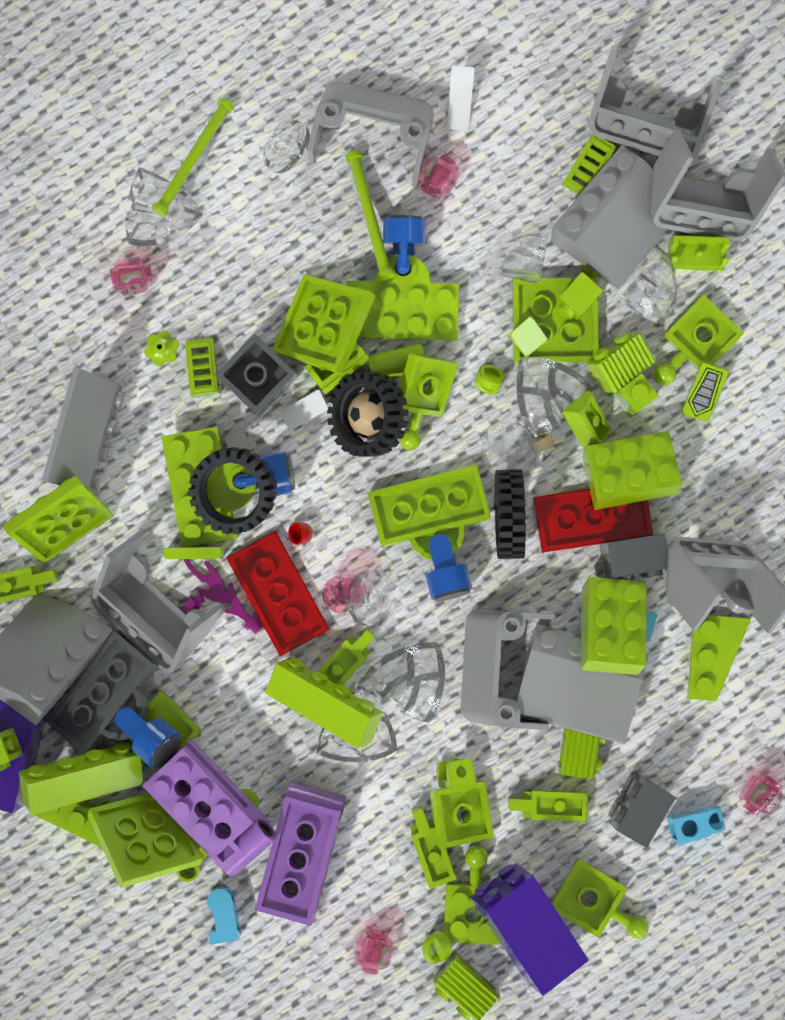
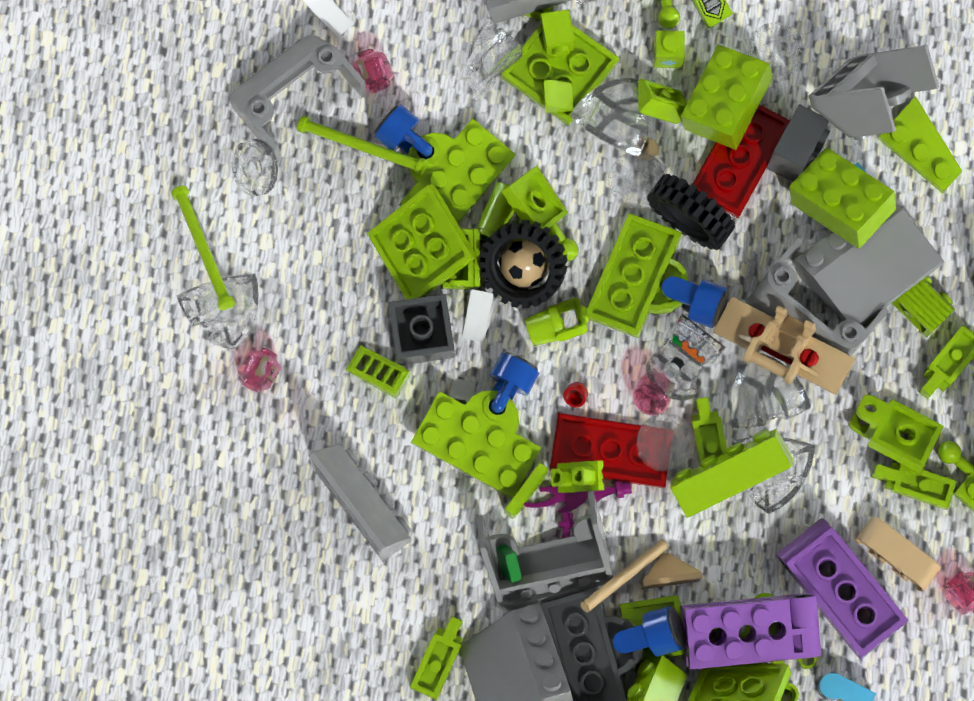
camera: 50 degrees left, 10 degrees down
lime plate [2,475,114,564] -> none
lime plant [144,331,179,366] -> none
black tyre [188,447,277,535] -> none
lime tile [474,364,505,395] -> none
lime brick [587,331,656,393] -> none
none -> green tile [496,544,522,583]
none -> lime piece [525,298,589,346]
none -> lime hips [551,461,604,493]
none -> tan bar [581,539,669,612]
none -> clear tile [636,413,695,471]
none -> tan slope [641,553,703,590]
none -> clear torso [657,313,726,382]
none -> tan piece [713,297,856,395]
none -> tan beam [855,516,941,592]

